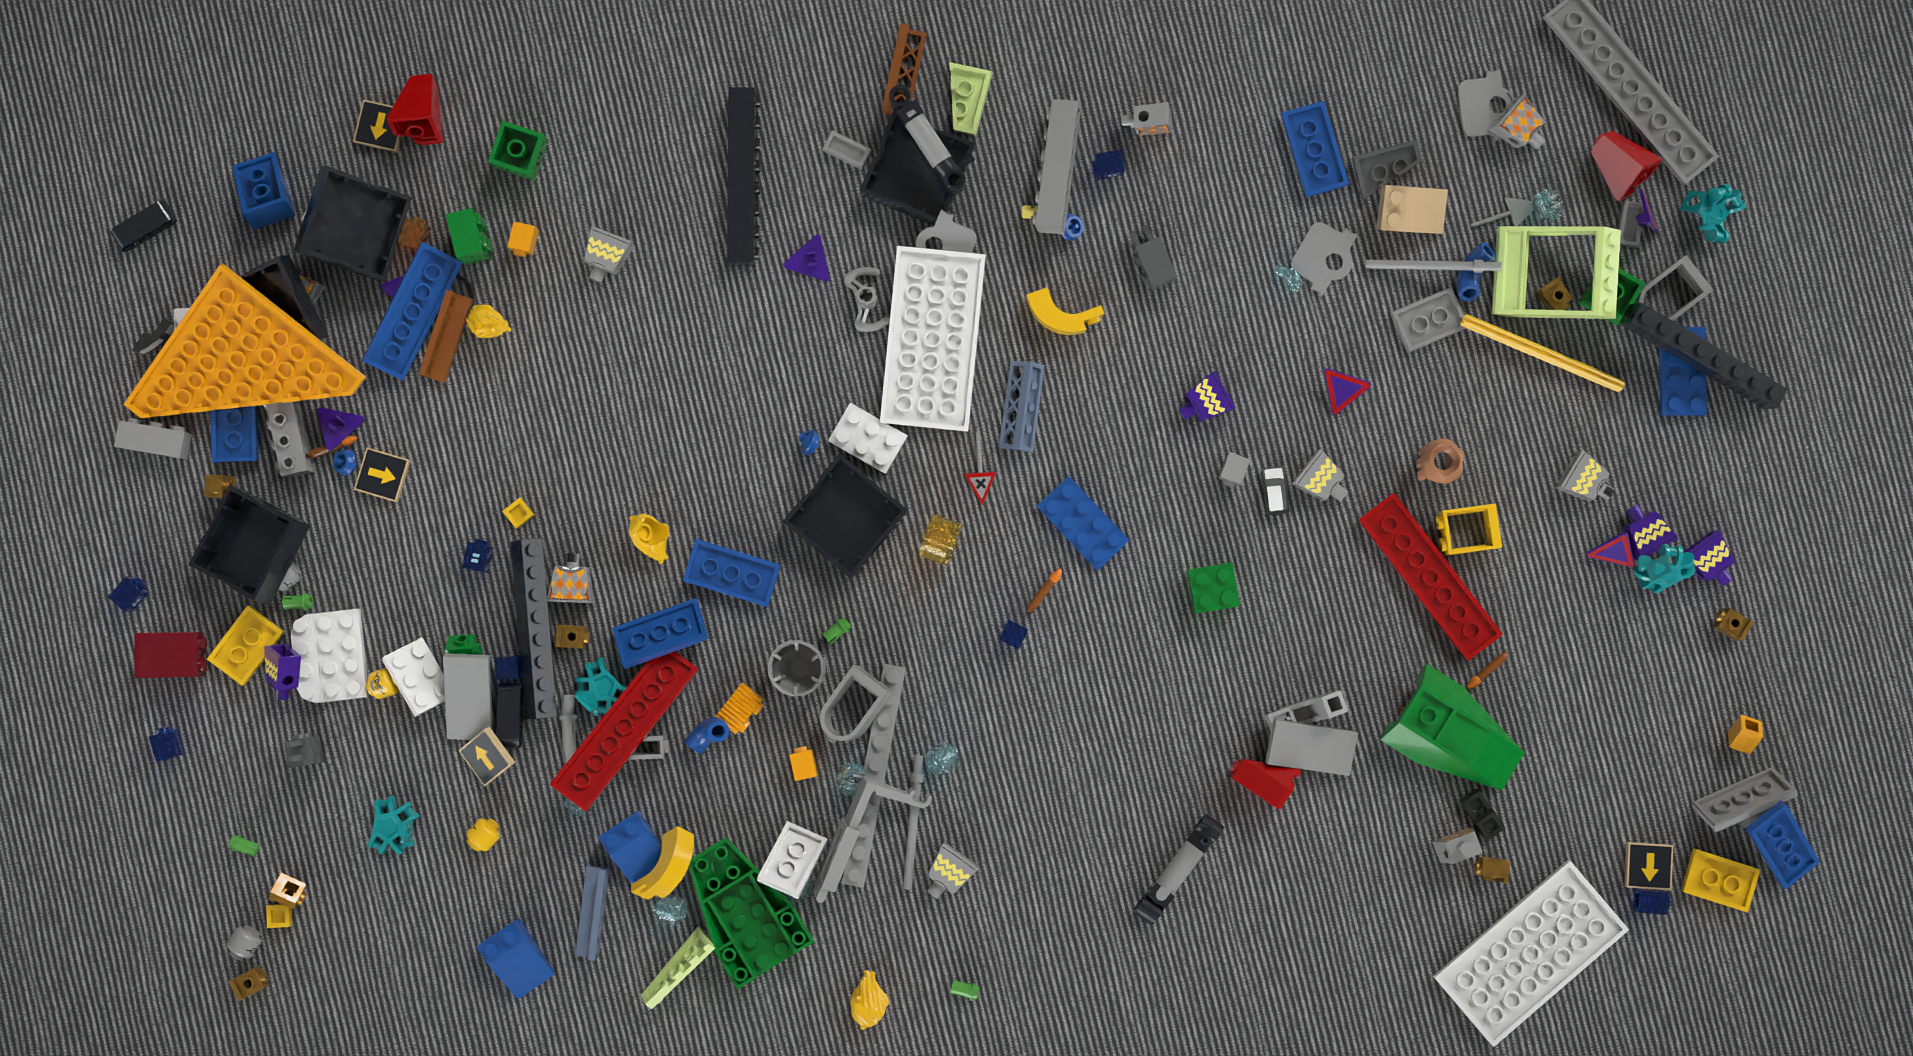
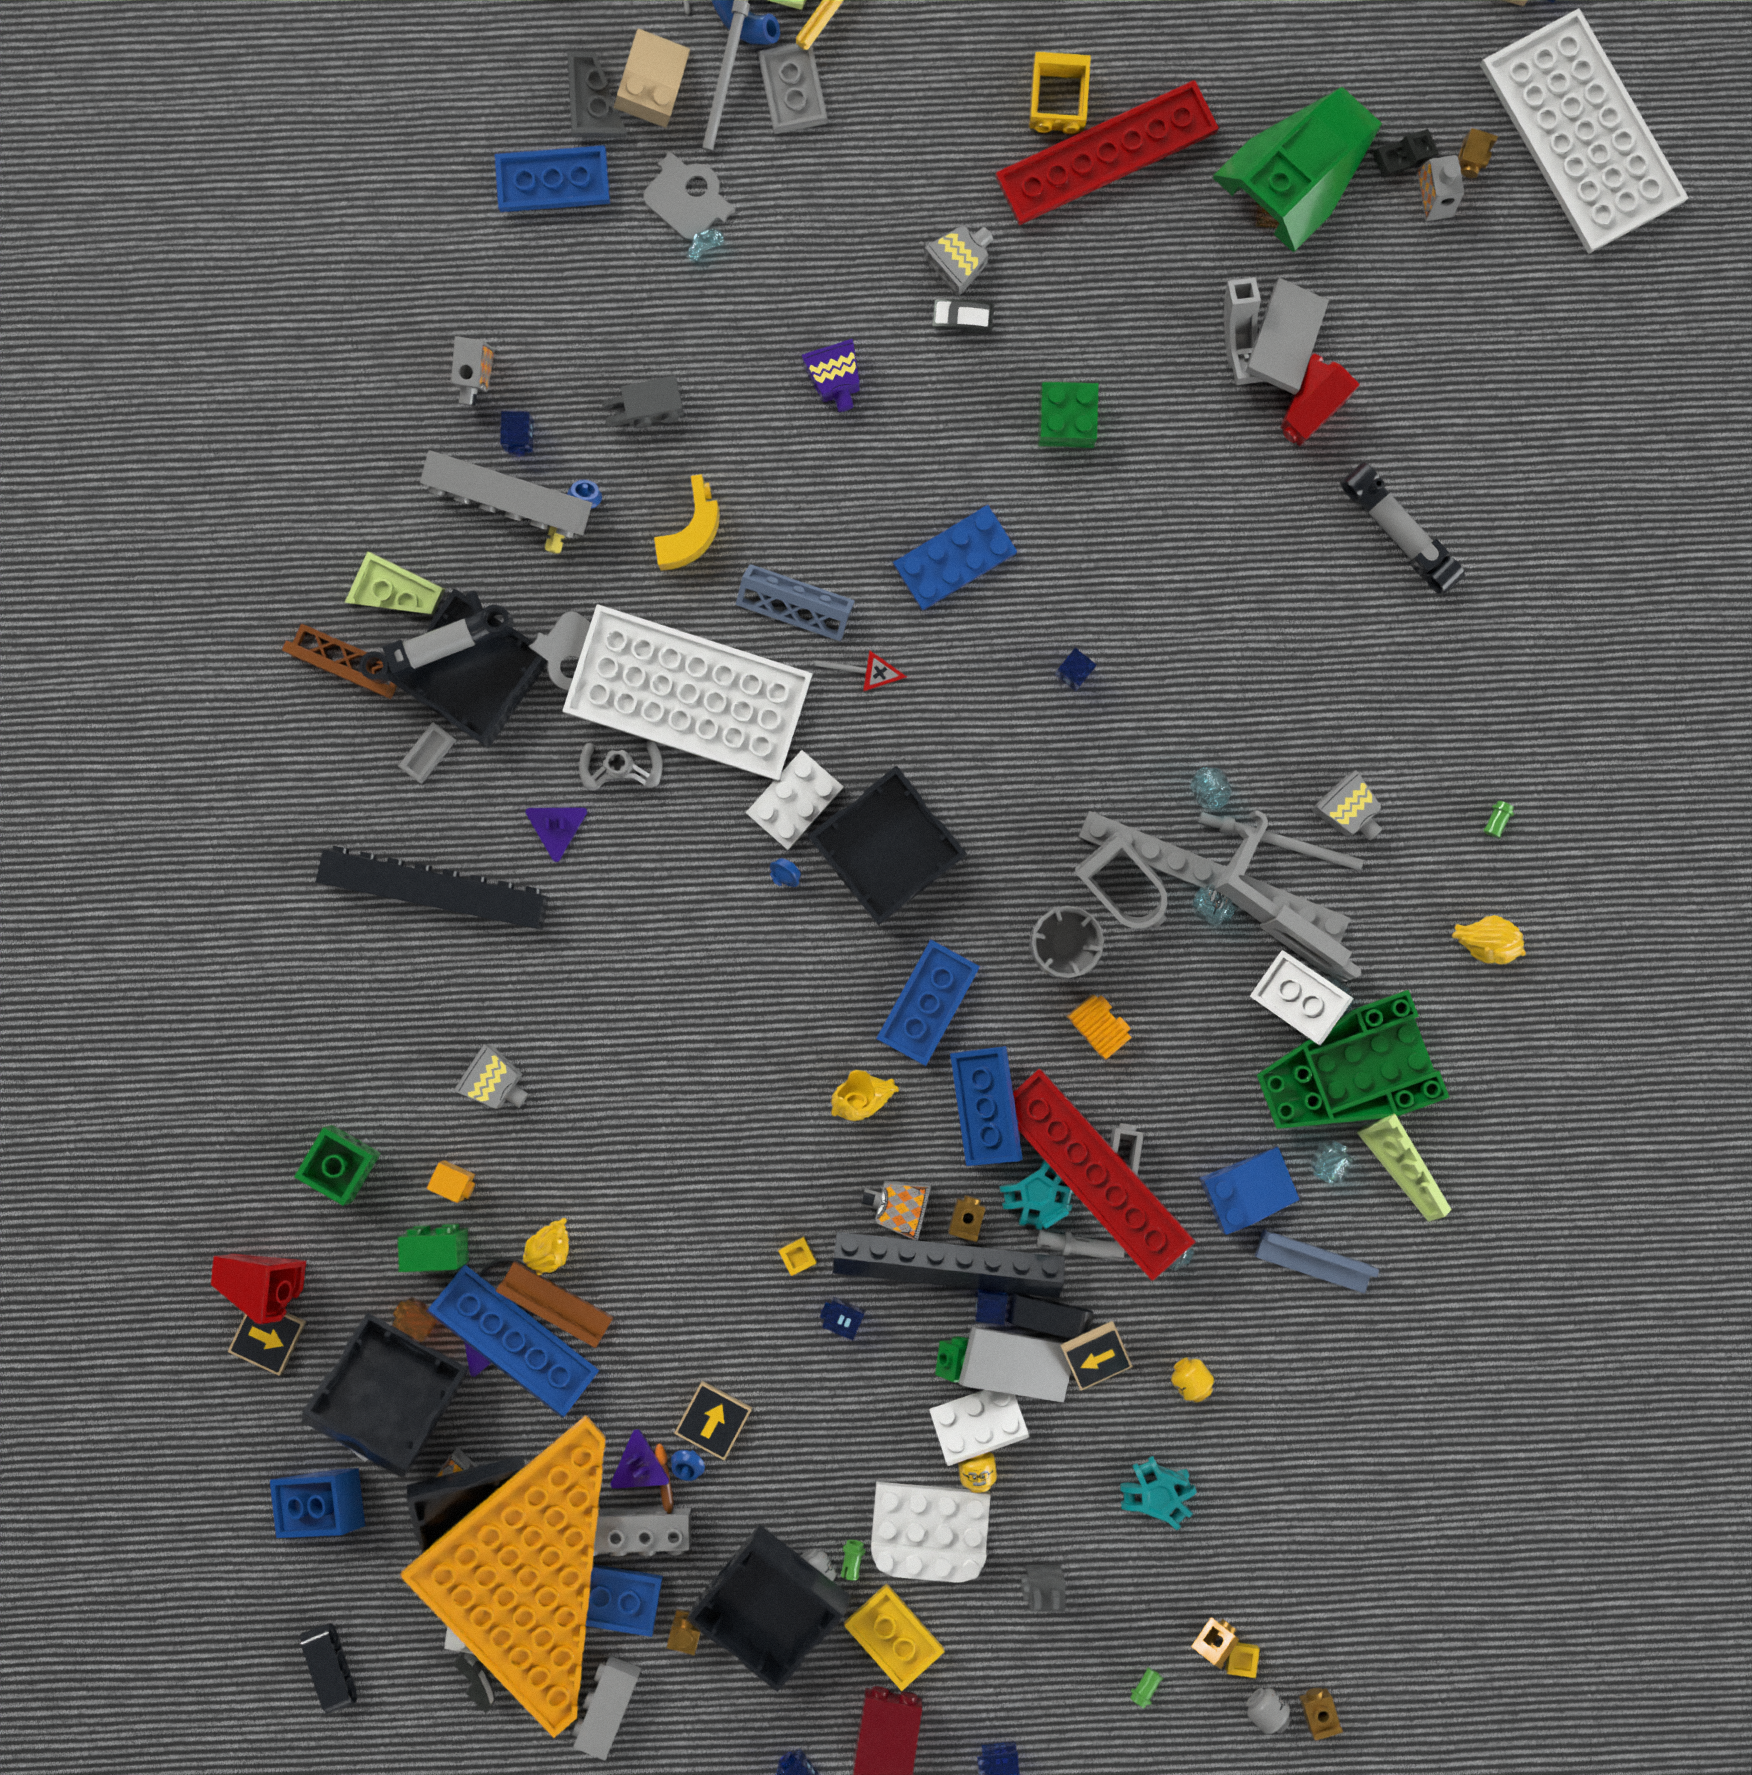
camera: 80 degrees left, 0 degrees up
dark purple torso [264,644,301,700] -> none
blue slope [476,918,556,999] -> none
yellow arch [631,826,694,900] -> none
blue cylinder [684,717,729,754] -> none
light orange brick [789,746,818,781] -> none
bright green pin [822,617,852,644] -> none
clear yellow brick [918,514,963,566] -> none
dark orange piece [1027,568,1062,613] -> none
light grey brick [1218,452,1250,488] -> none
piece [1324,368,1371,415] -> none
nougat piece [1416,439,1465,484] -> none
dark orange piece [1467,652,1509,689] -> none

